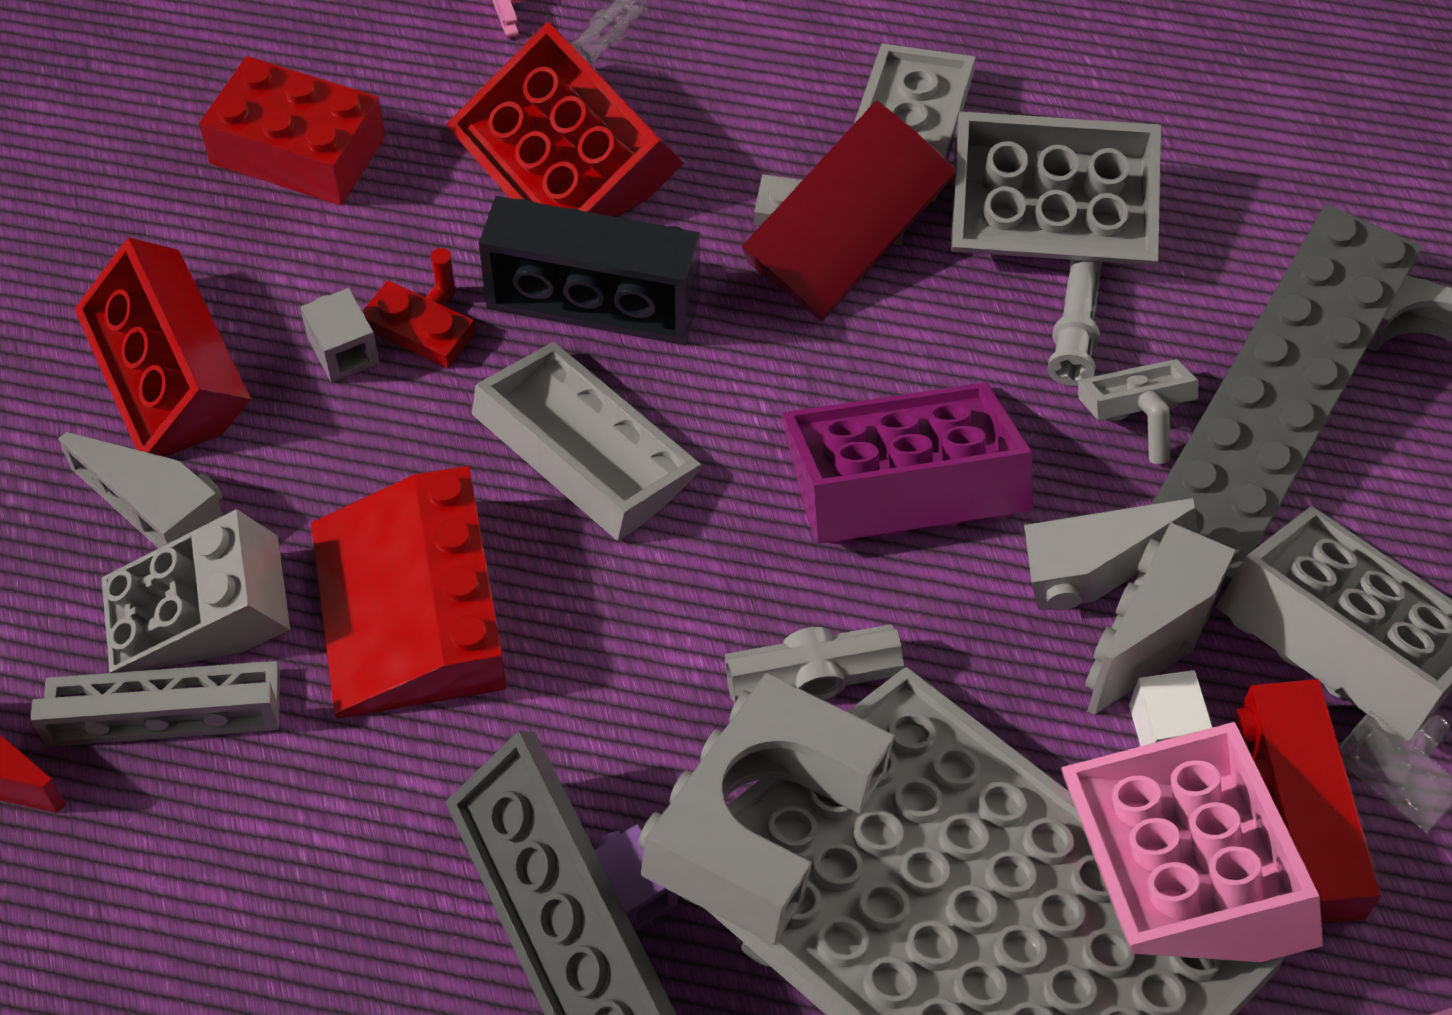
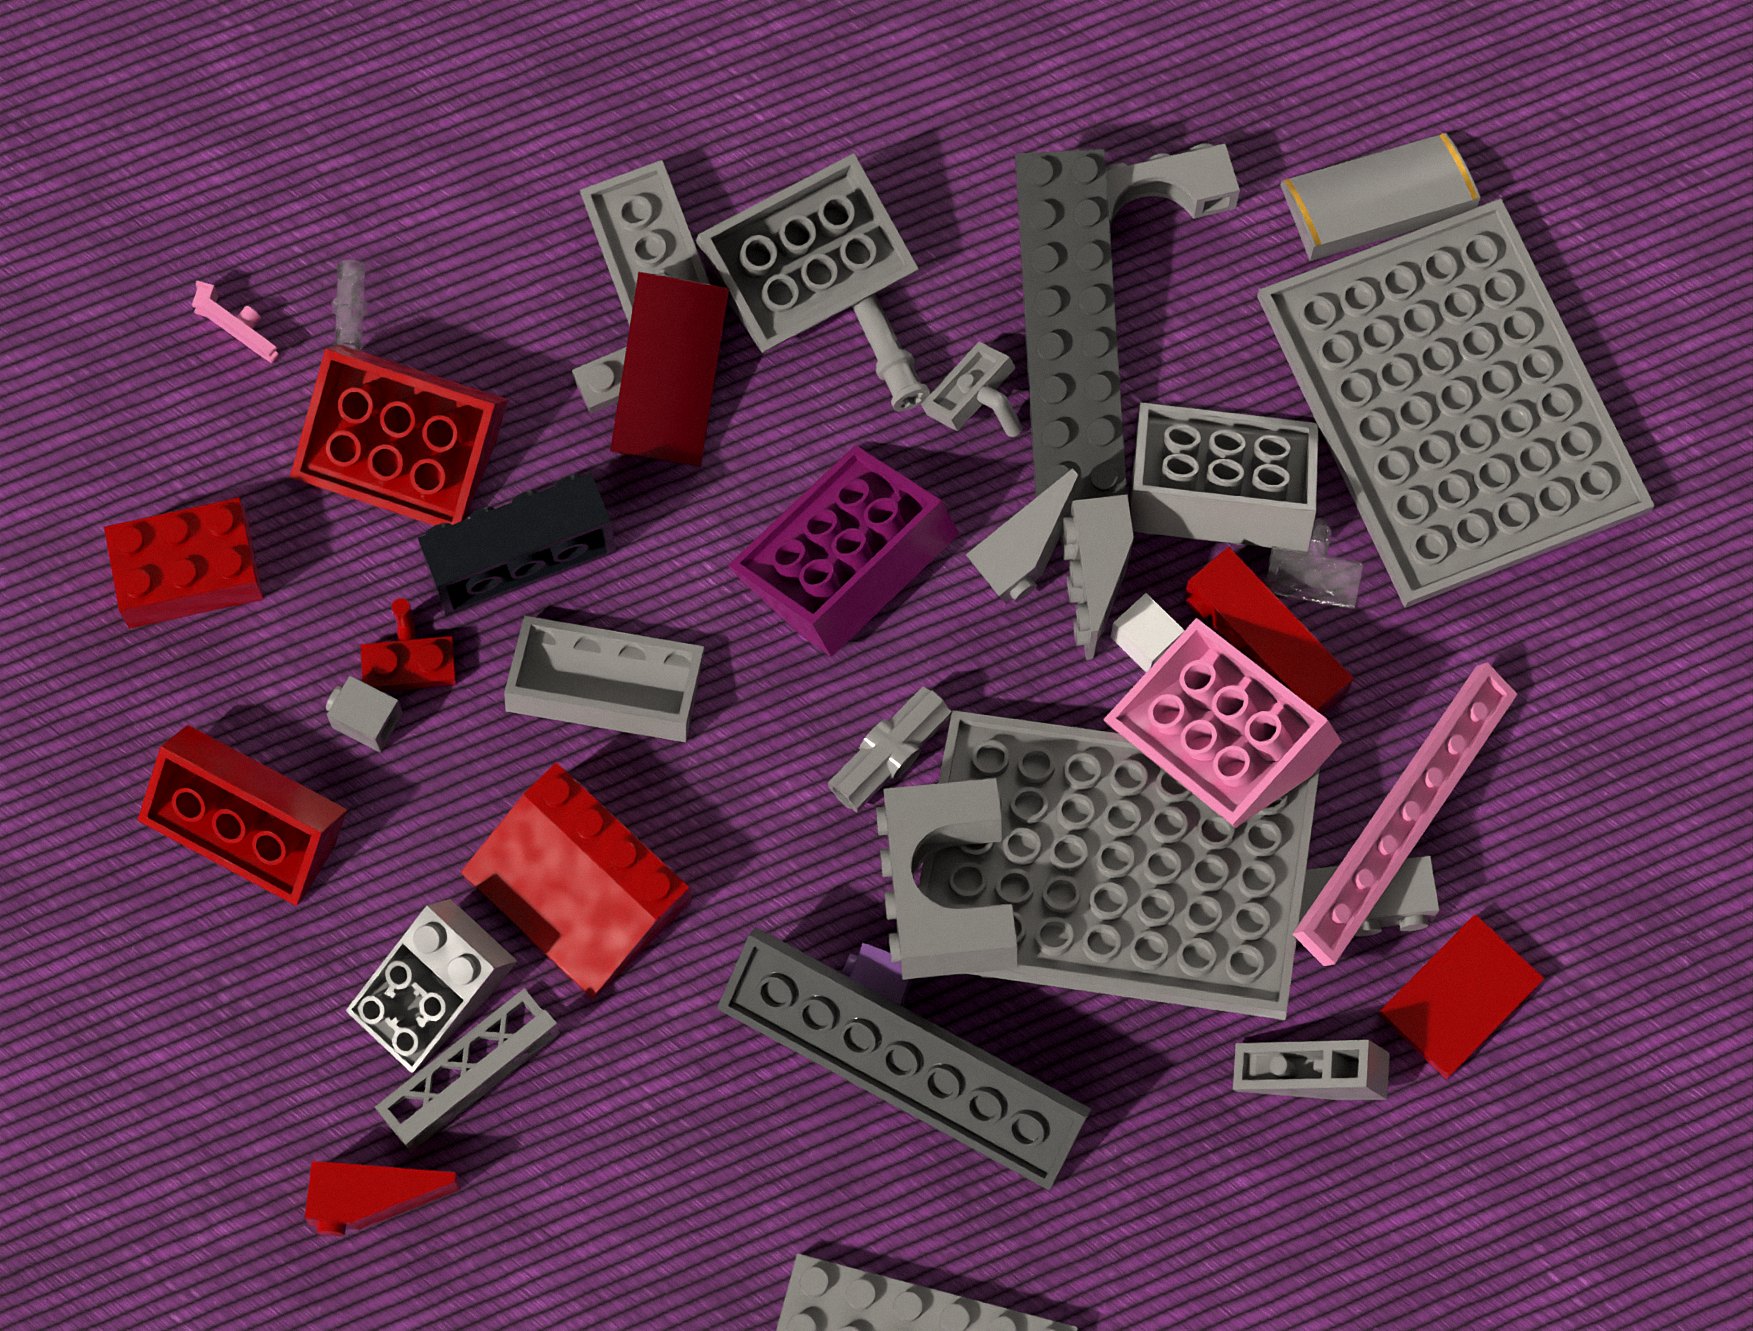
camera: 35 degrees left, 15 degrees up
light grey slope [58,432,223,549] -> none

